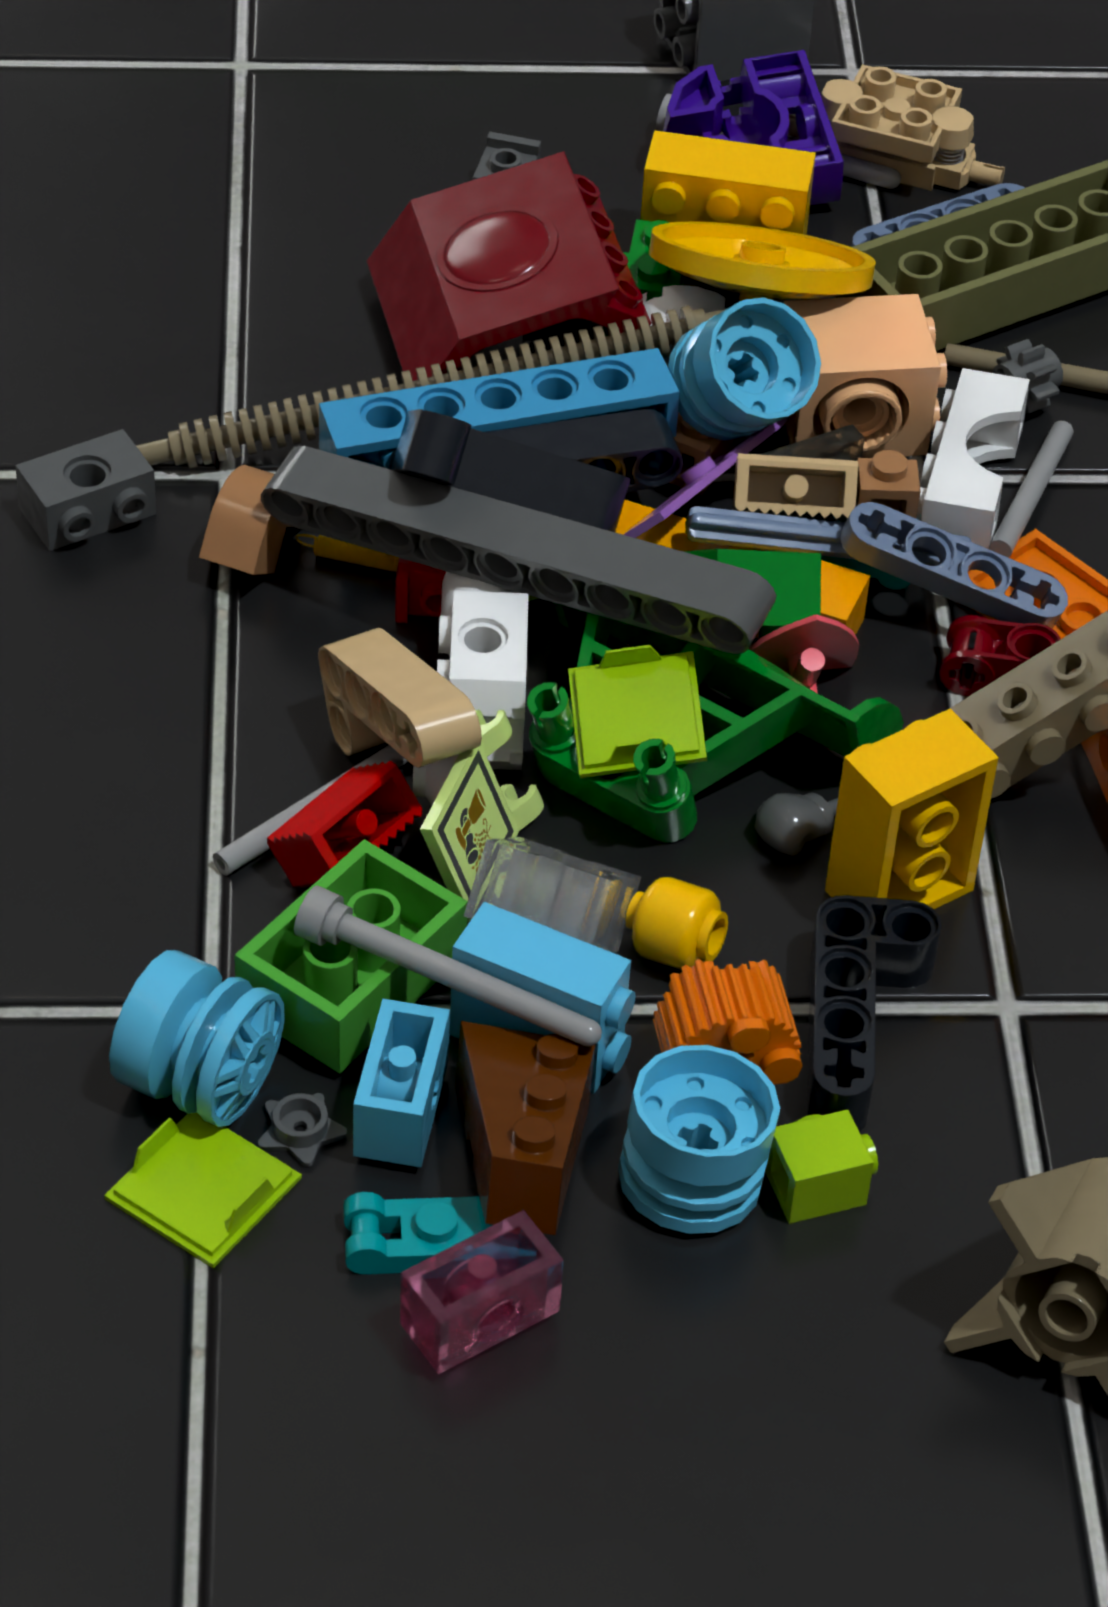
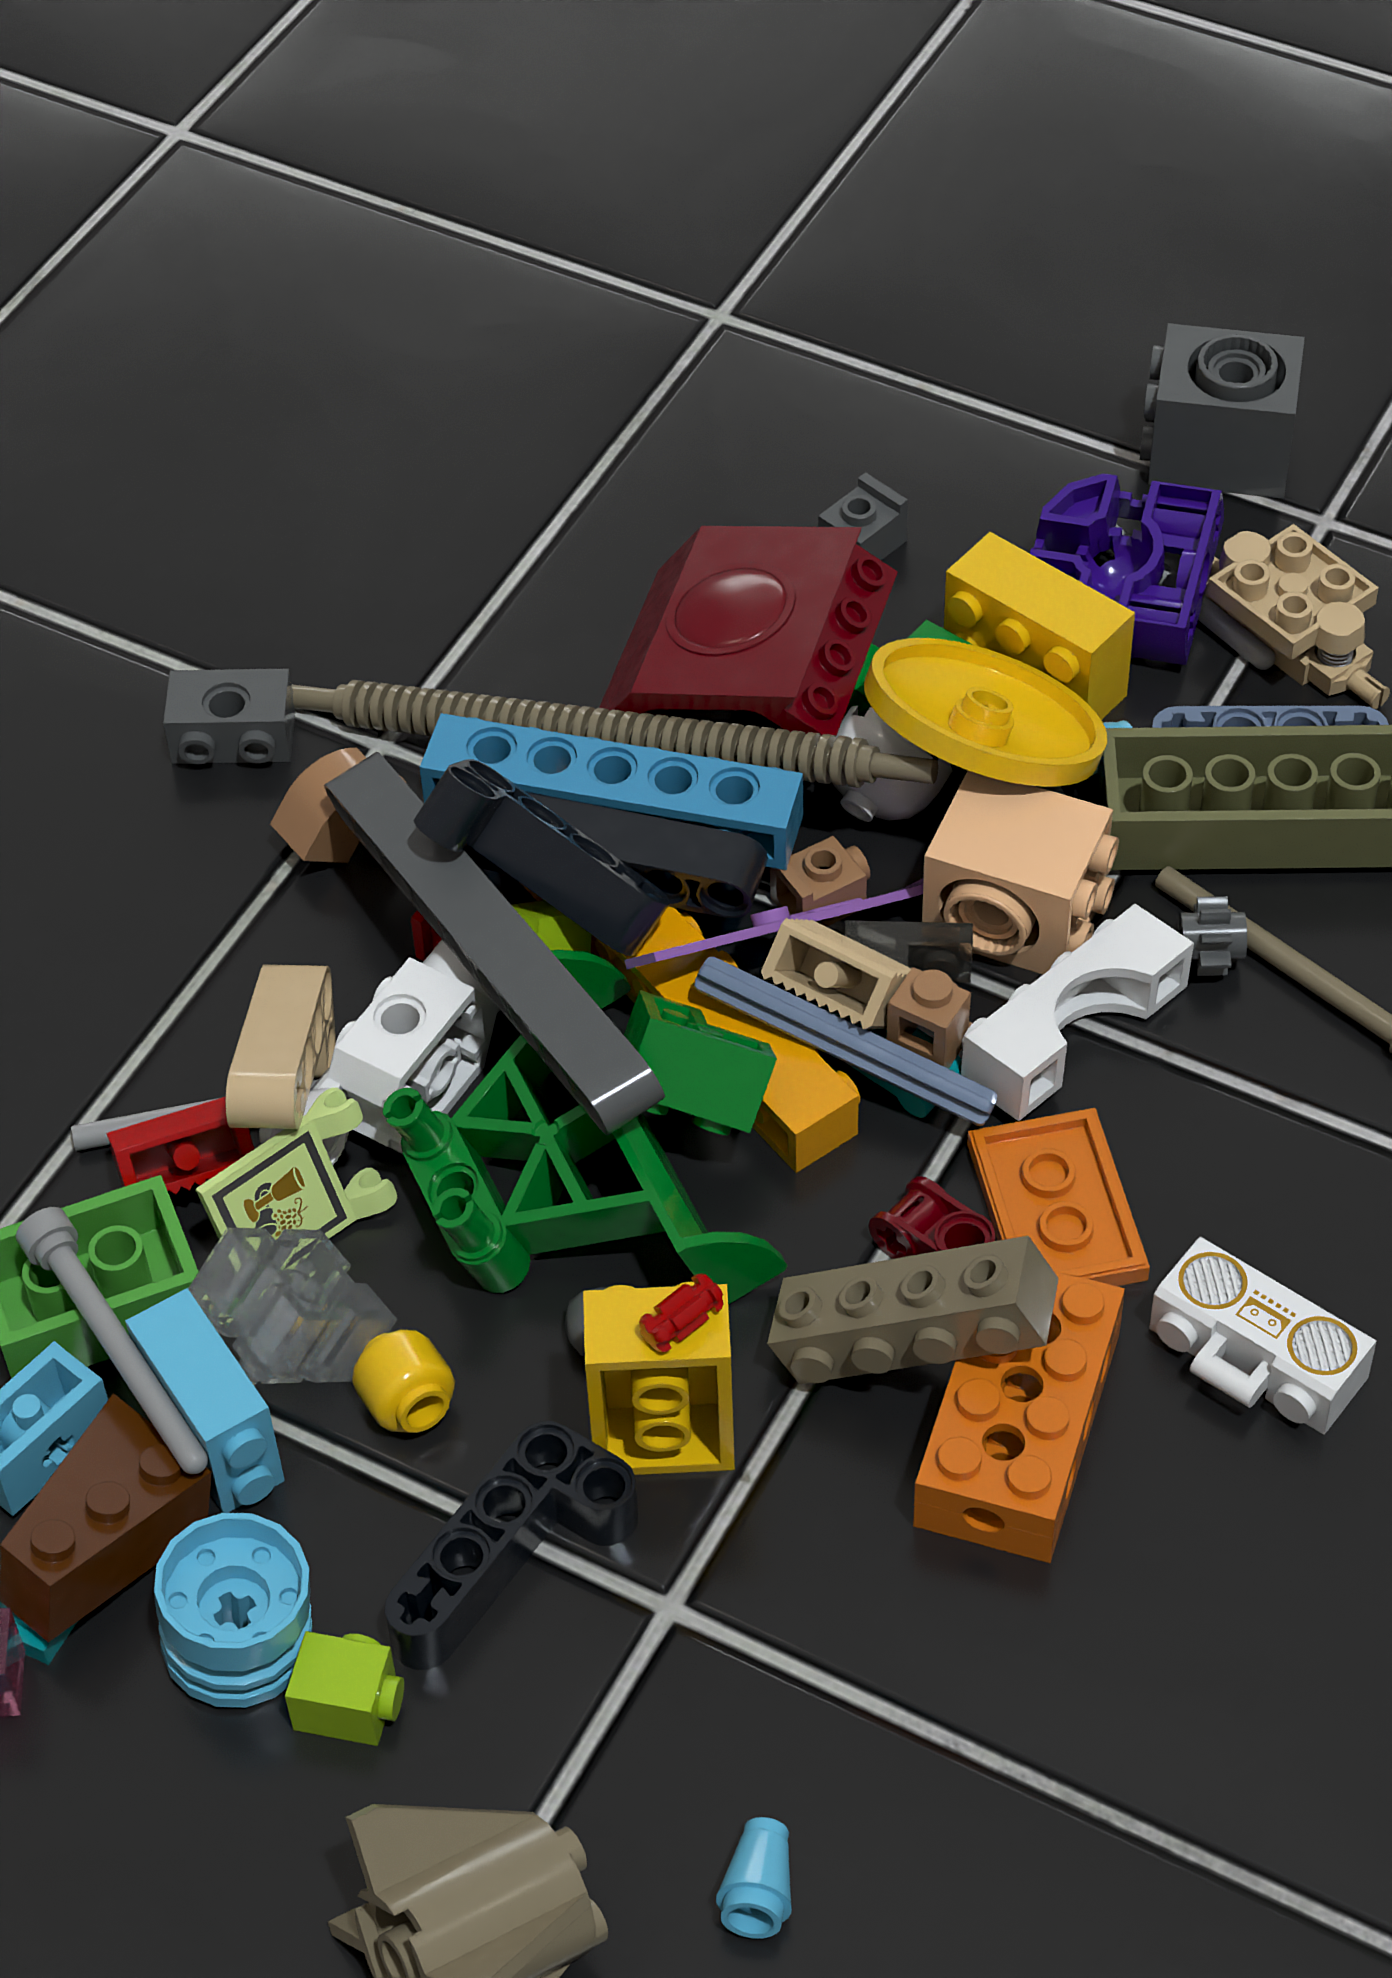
camera: 35 degrees right, 5 degrees up
lime piece [568,645,707,778] -> none
orange brick [653,959,803,1085] -> none
medium azure wheel [668,297,821,441] -> none
coral shield [749,614,859,694] -> none
sand blue beam [840,502,1068,629] -> none
light grey bar [989,420,1074,558] -> none
none -> red piece [639,1273,724,1353]

